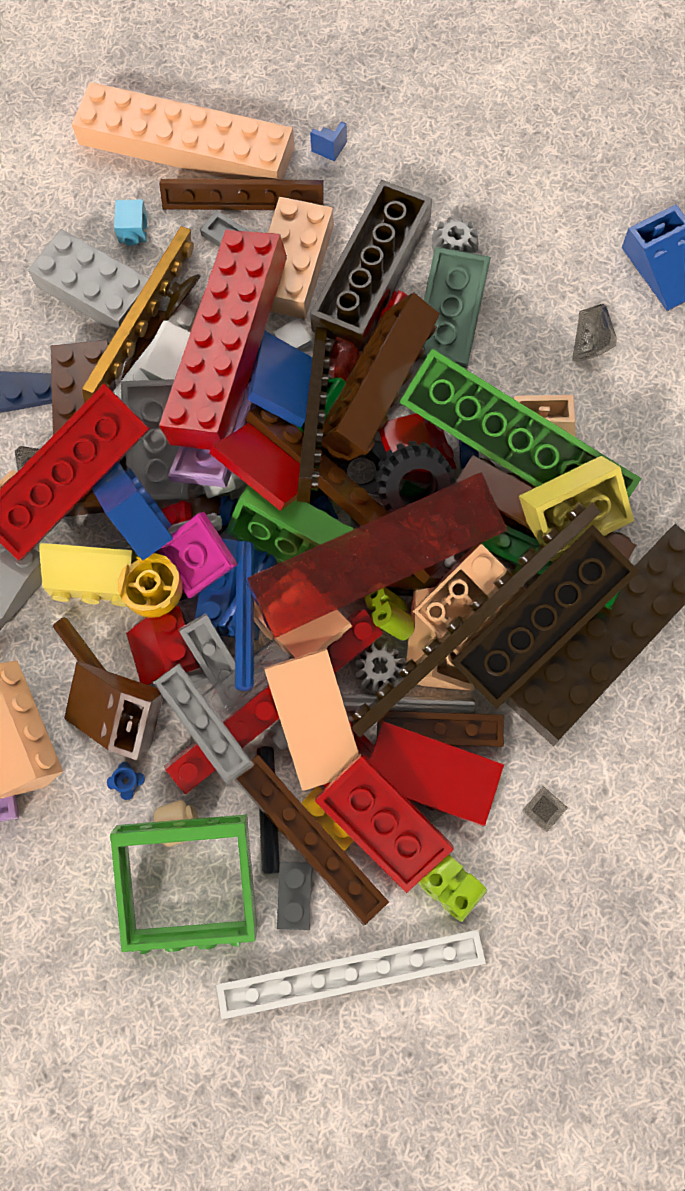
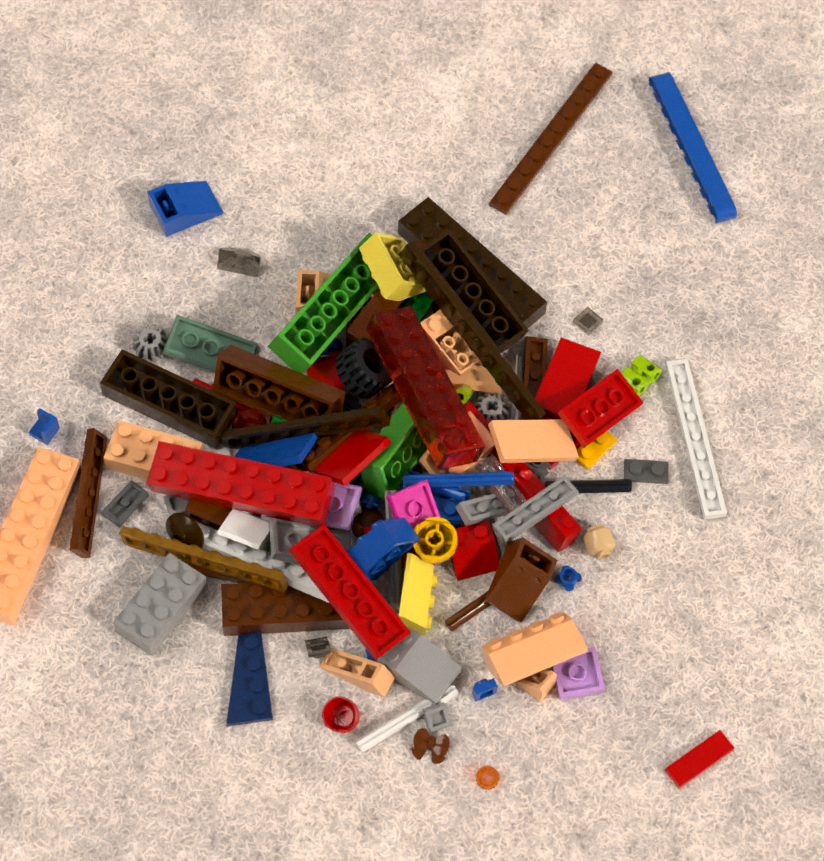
camera: 95 degrees left, 10 degrees down
bright green window [110,814,257,955] -> none
medium azure brick [114,199,147,246] -> none
reddish brown plate [235,755,389,926] -> none

